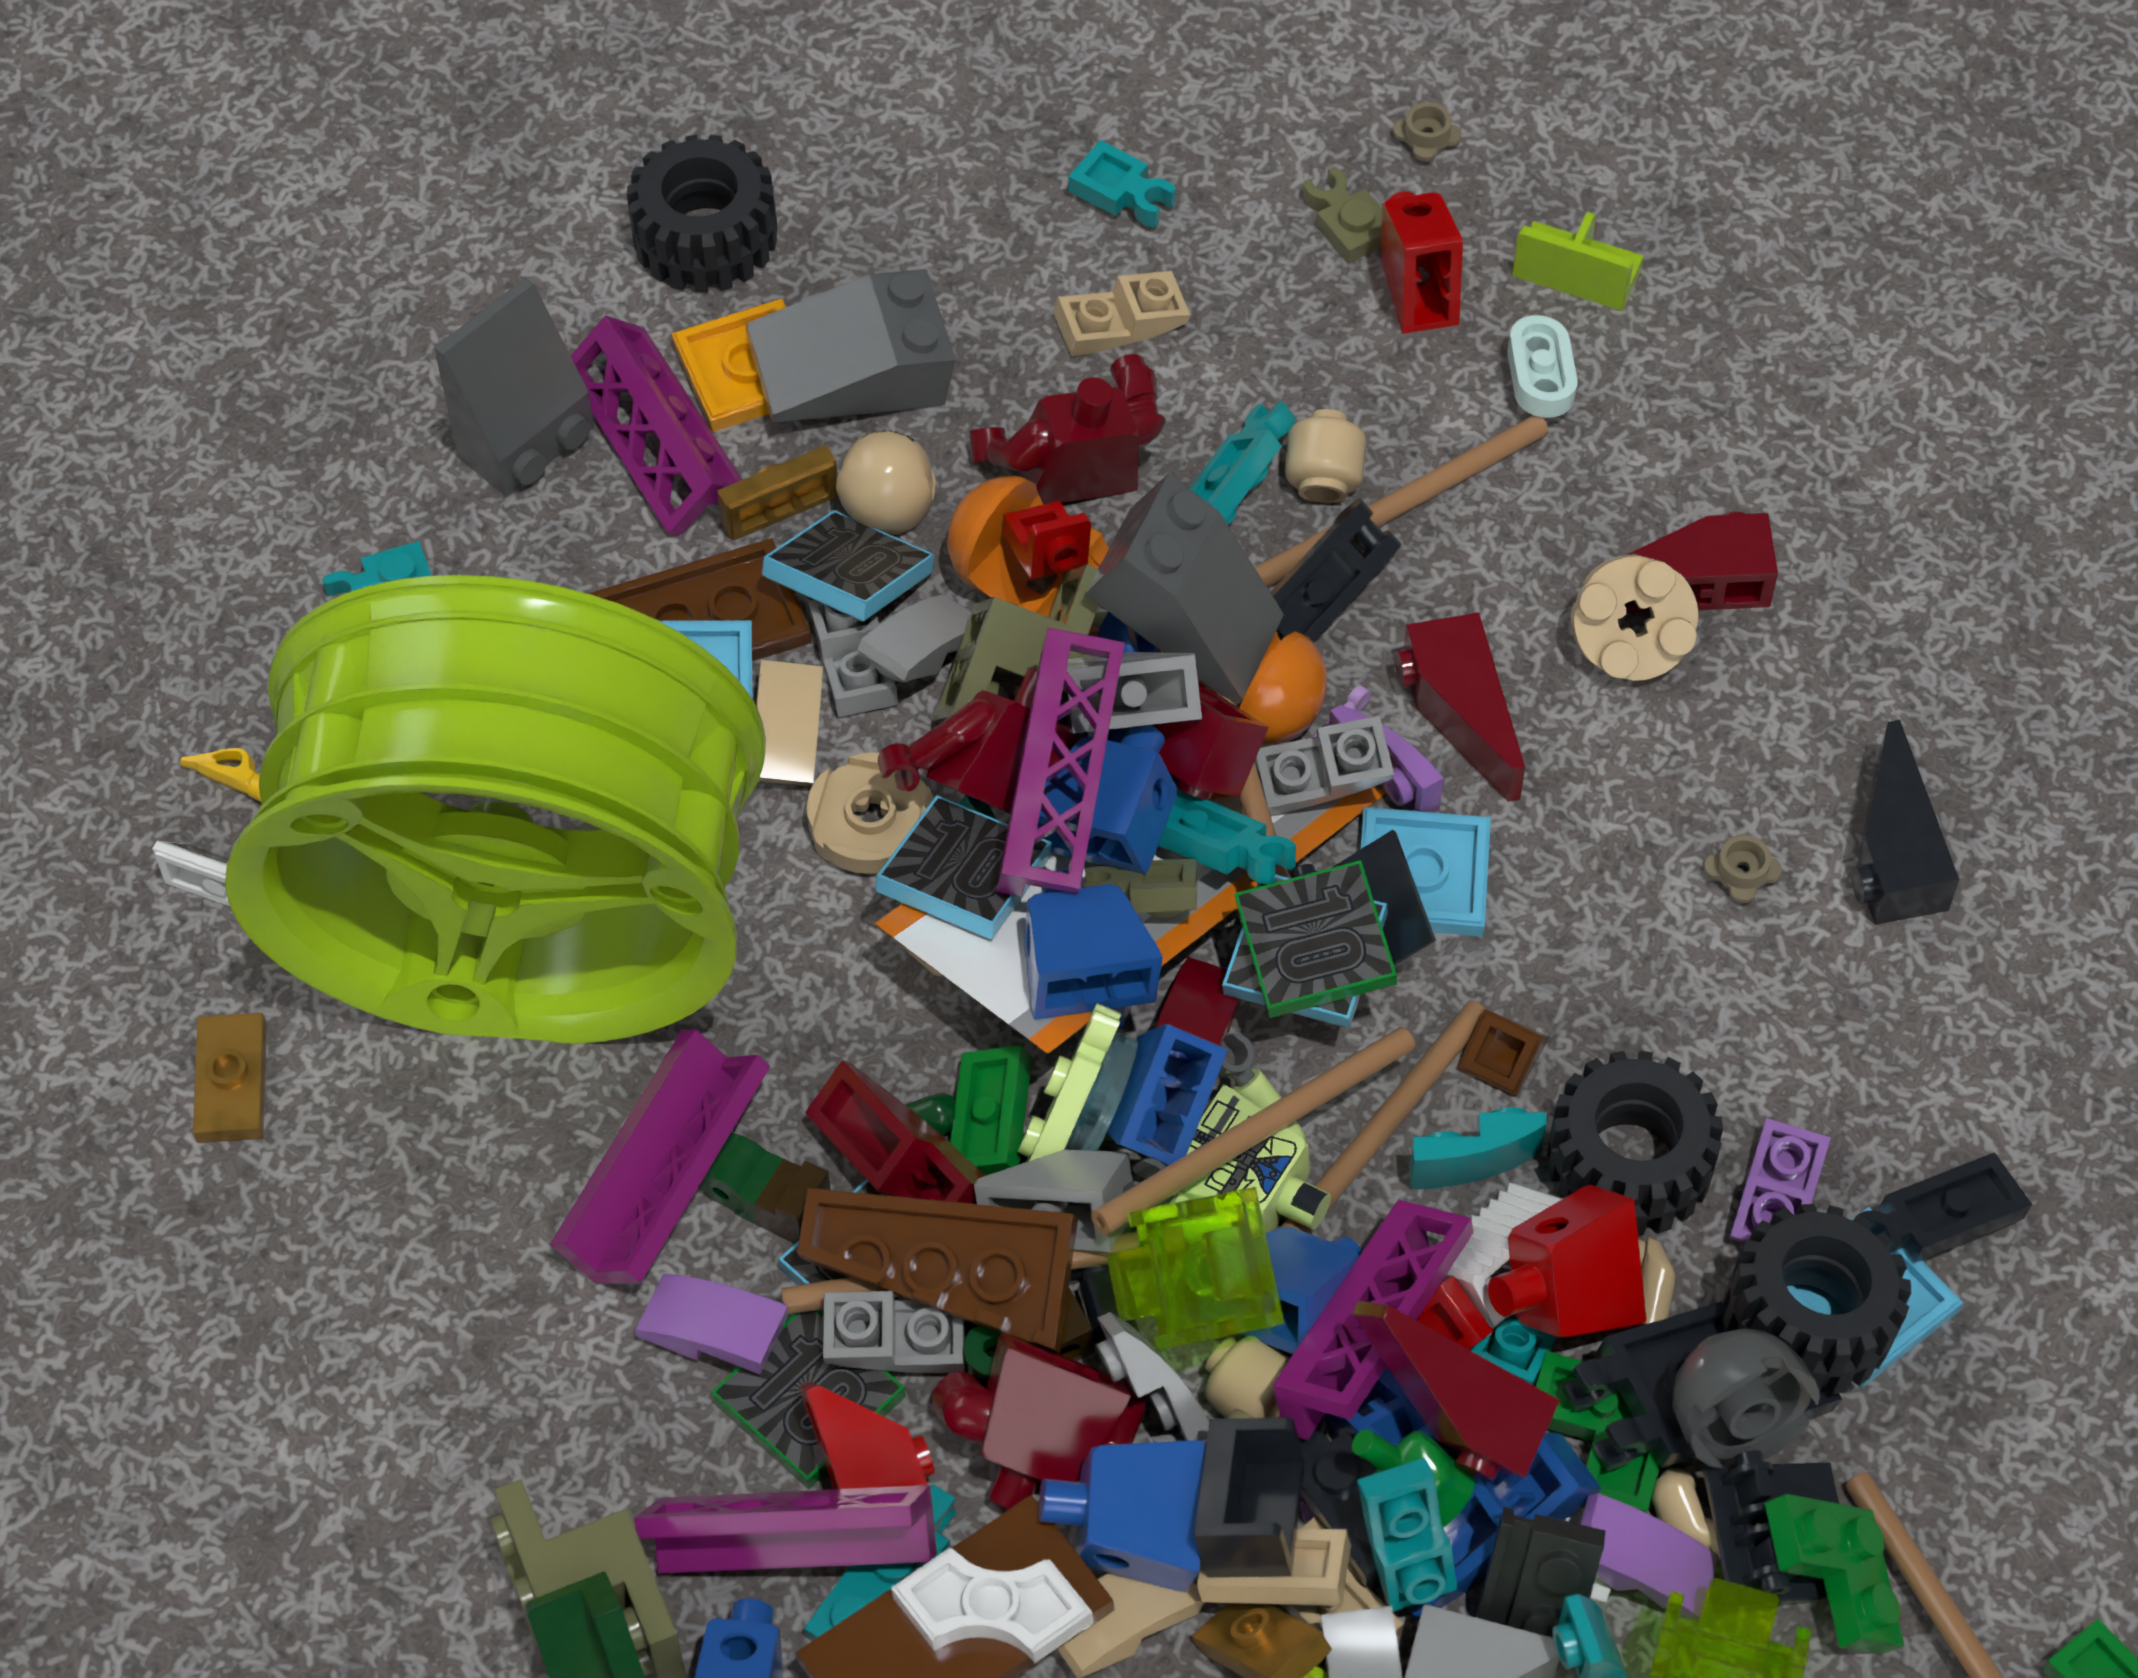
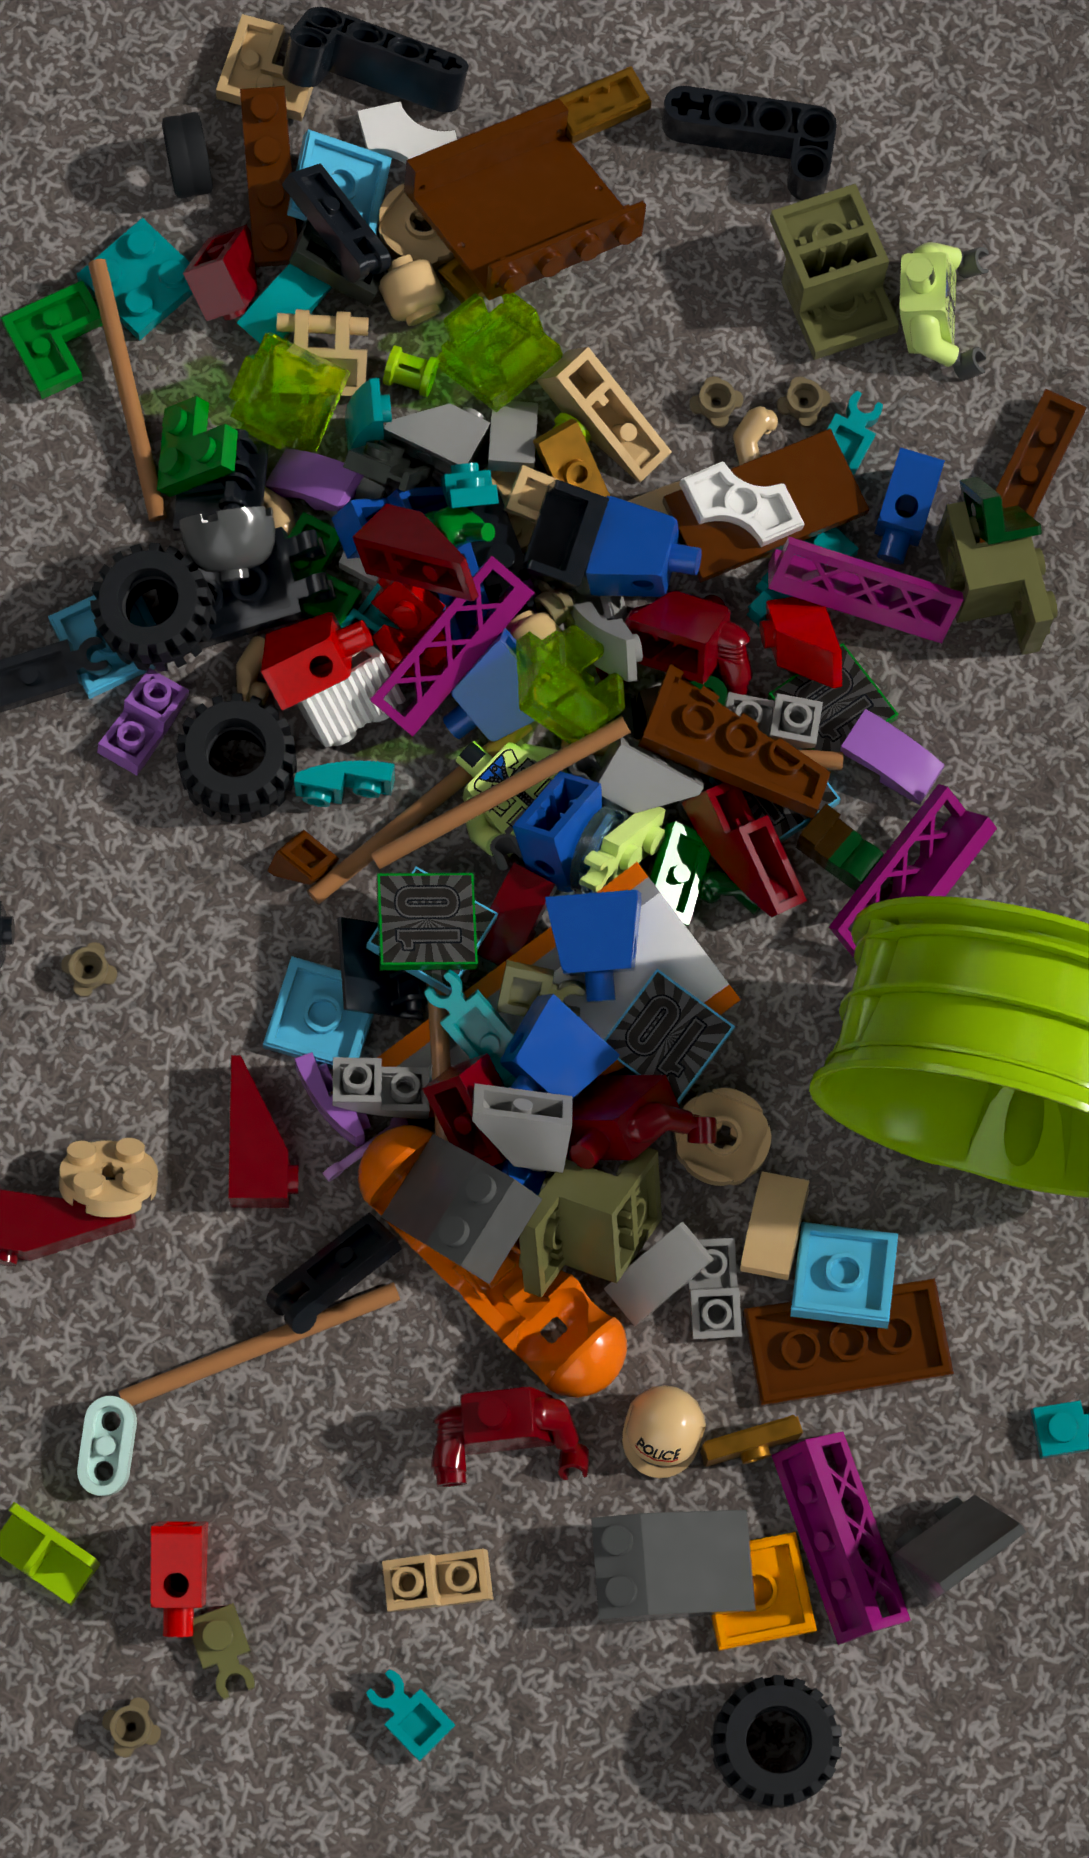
camera: 175 degrees left, 15 degrees up
tile [762,510,935,621] -> none
magenta fence [996,627,1125,897] -> none
red bracket [1002,501,1091,580] -> none
teal plate [1189,401,1296,525] -> none
tan head [1285,409,1366,503] -> none

